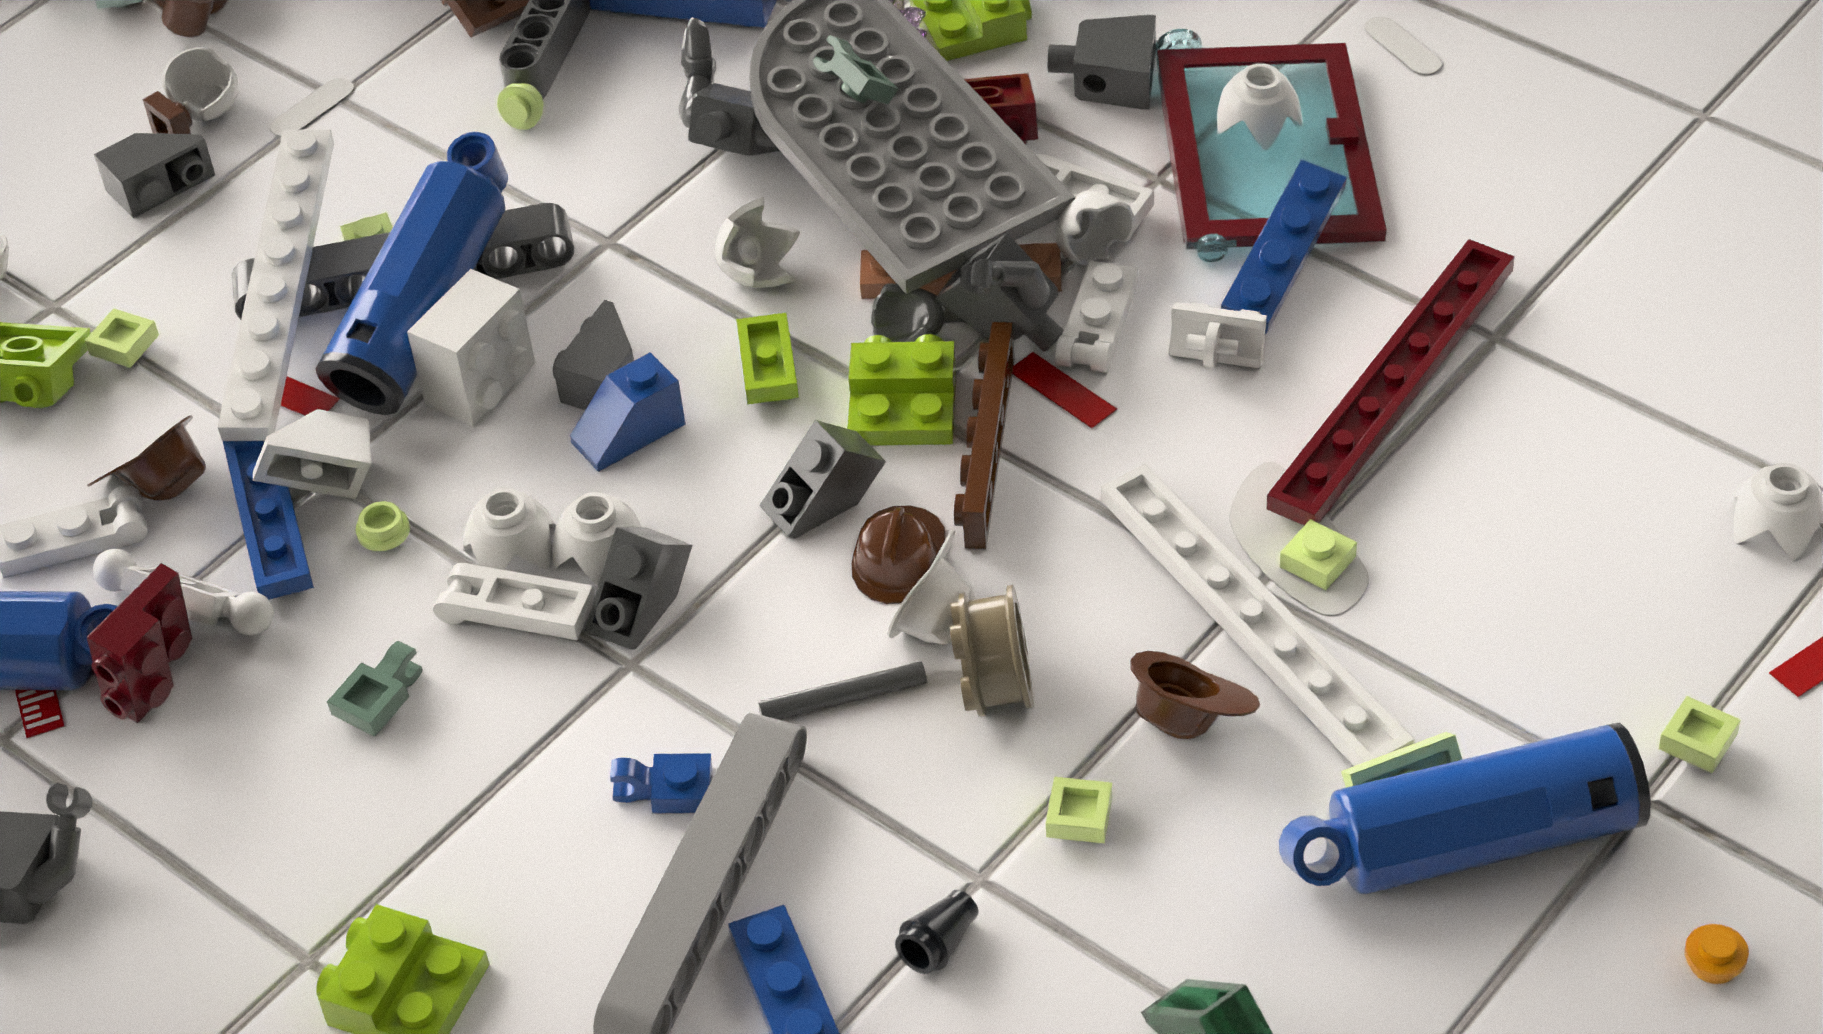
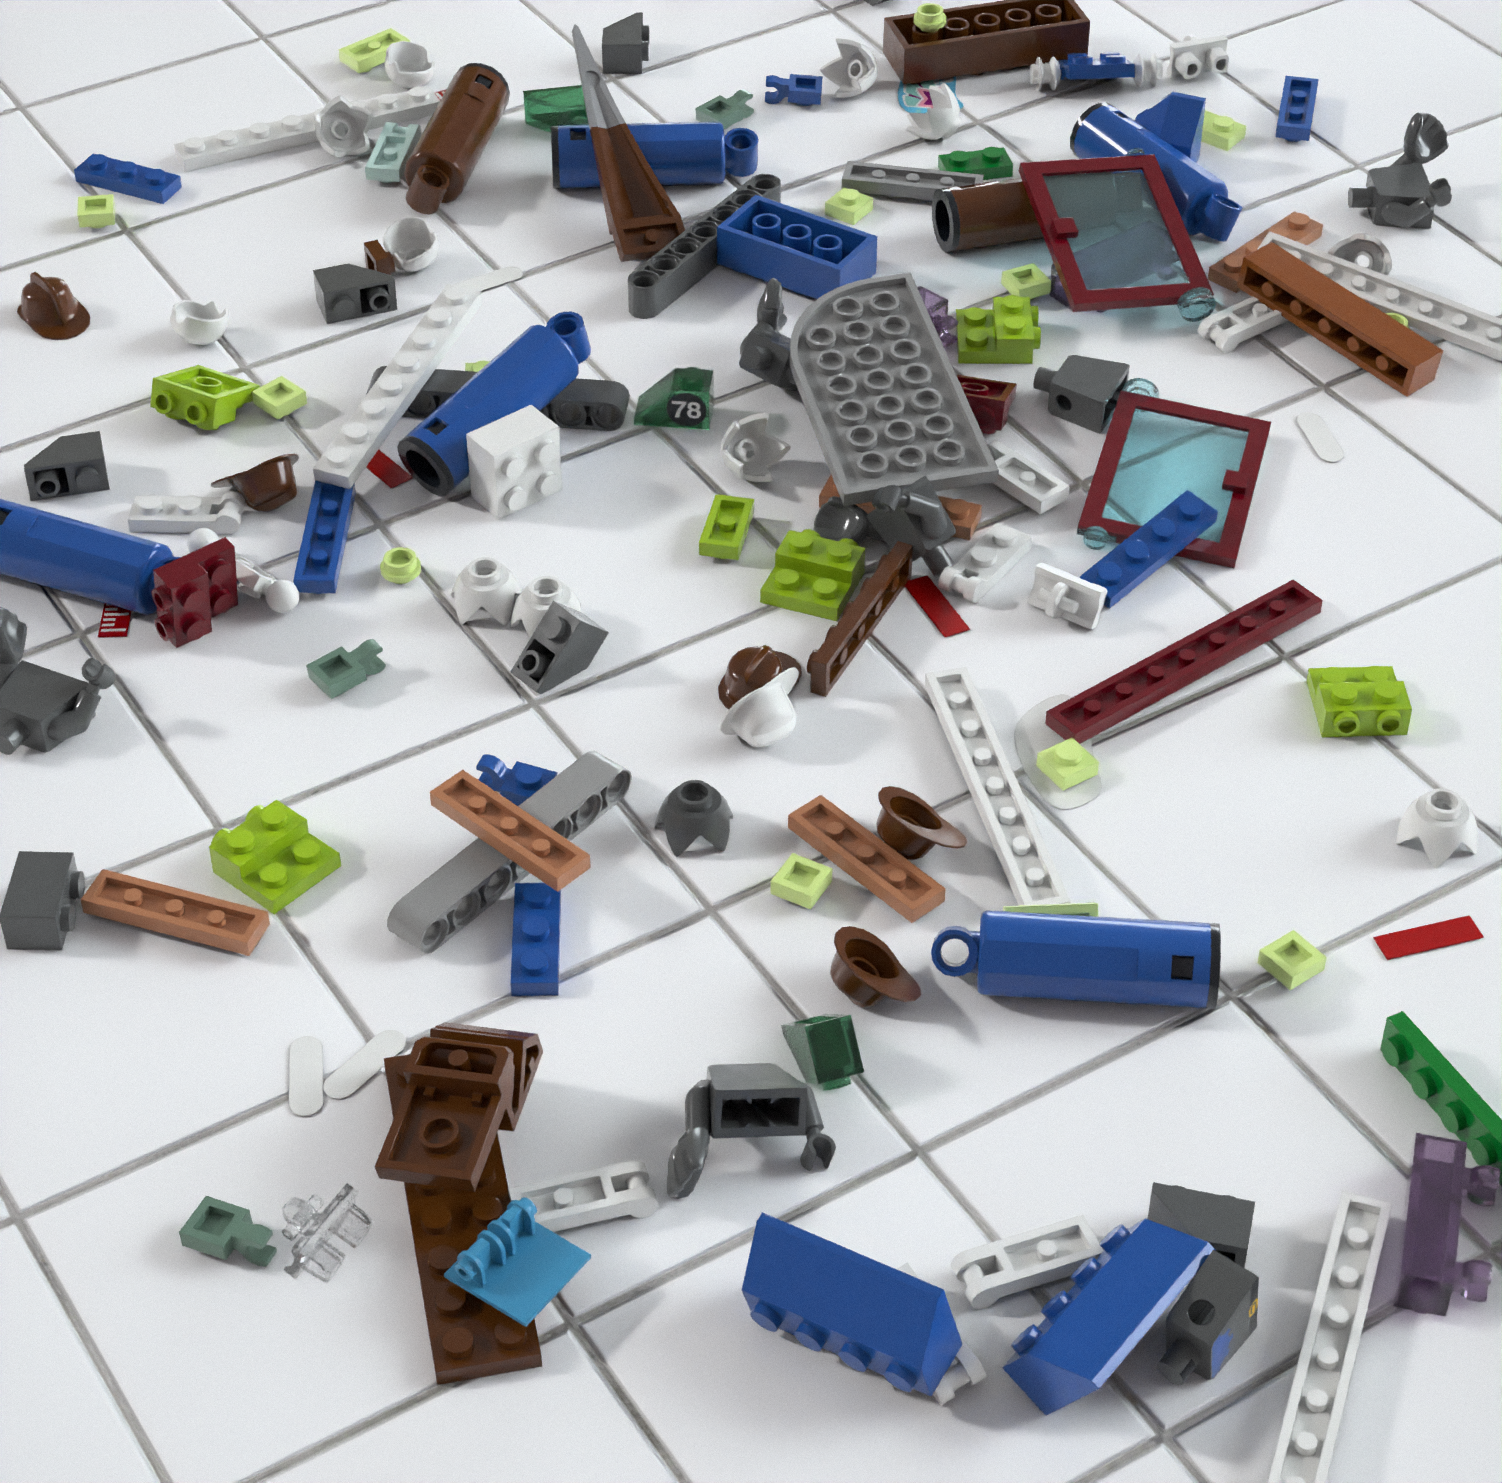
camera: 15 degrees right, 5 degrees down
white slope [252,409,371,499] -> none
white plate [433,563,595,640] -> none
yellowish green plate [497,83,544,130] -> none
dark grey slope [552,300,634,410] -> none
blue slope [570,352,686,472] -> none
dark grey bar [758,661,927,719] -> none
dark grey slope [759,420,886,538] -> none
sand green plate [813,35,899,105] -> none
black cone [895,890,979,974] -> none
dark tan wheel [950,585,1034,717] -> none
white hair [1055,190,1135,265] -> none
white piece [1217,63,1303,151] -> none
light orange plate [1684,924,1749,984] -> none
none -> nougat plate [430,769,591,892]
none -> clear green slope [634,367,714,430]
none -> dark grey piece [655,780,733,857]
none -> nougat plate [788,795,946,923]
none -> reddish brown piece [830,926,921,1007]
none -> lime plate [1306,666,1412,737]

